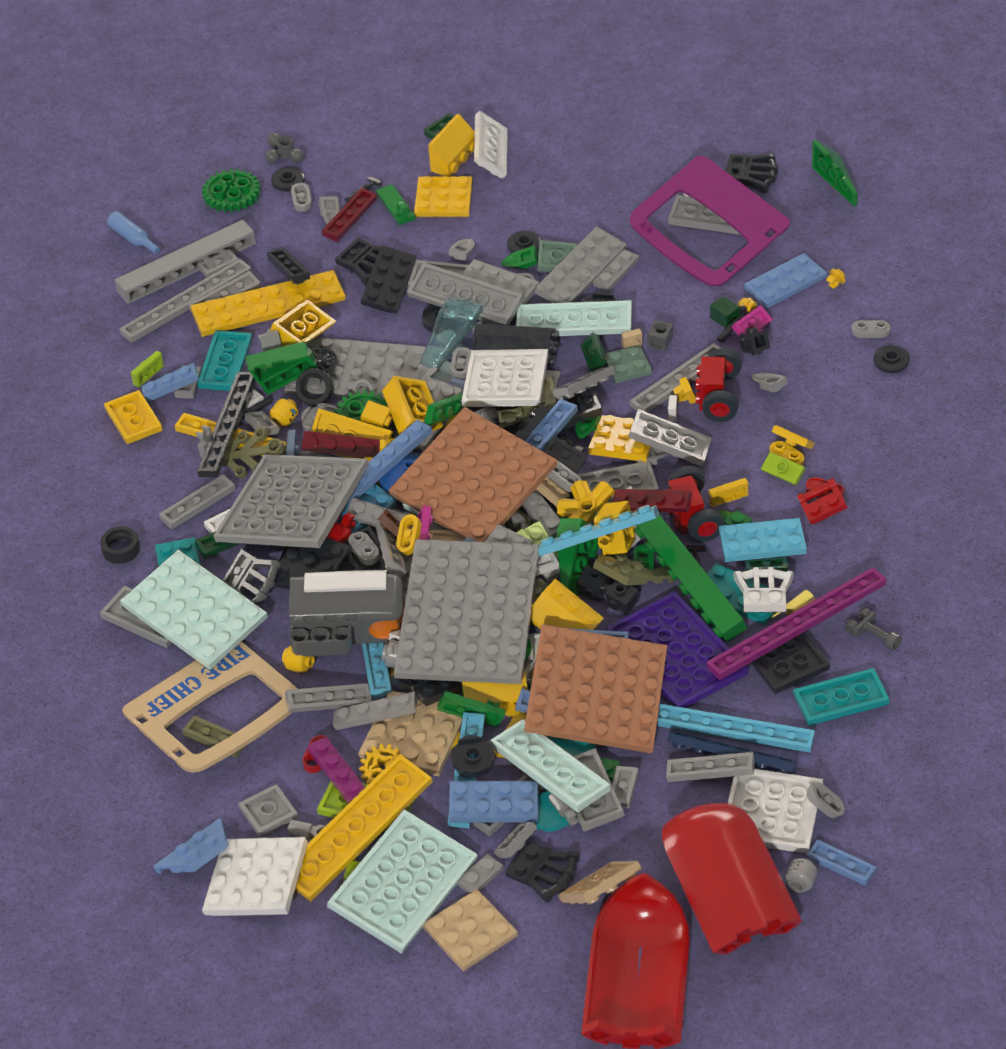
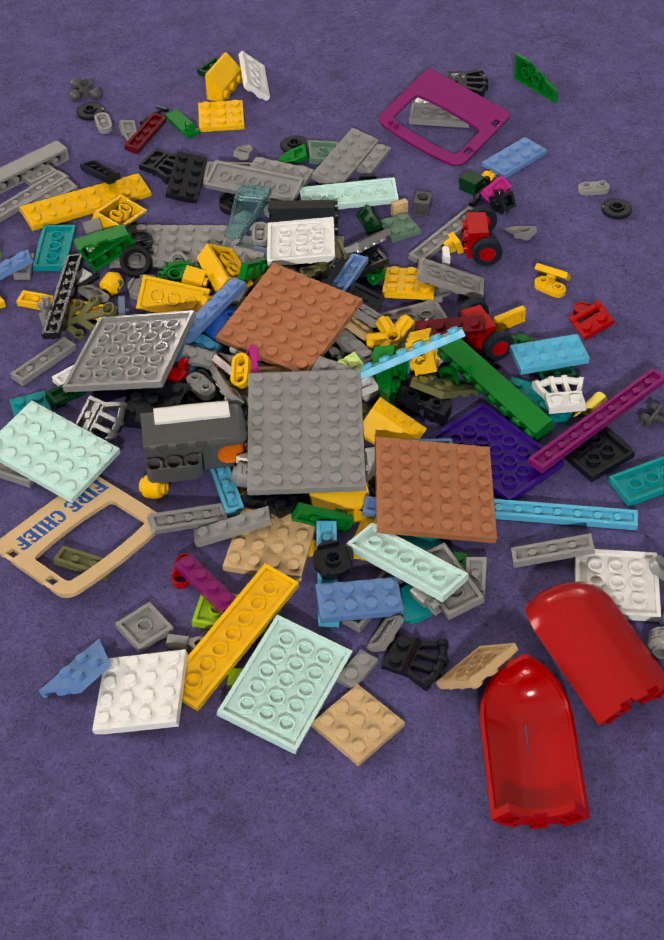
camera: 10 degrees left, 0 degrees up
green gear [202,168,261,213] -> none
dark red plate [302,431,380,458] -> none
yellow gear [359,744,404,784] -> none
dark blue plate [667,731,798,774] -> none
lime plate [761,452,806,486] -> none
yellow plate [826,269,846,289] -> none

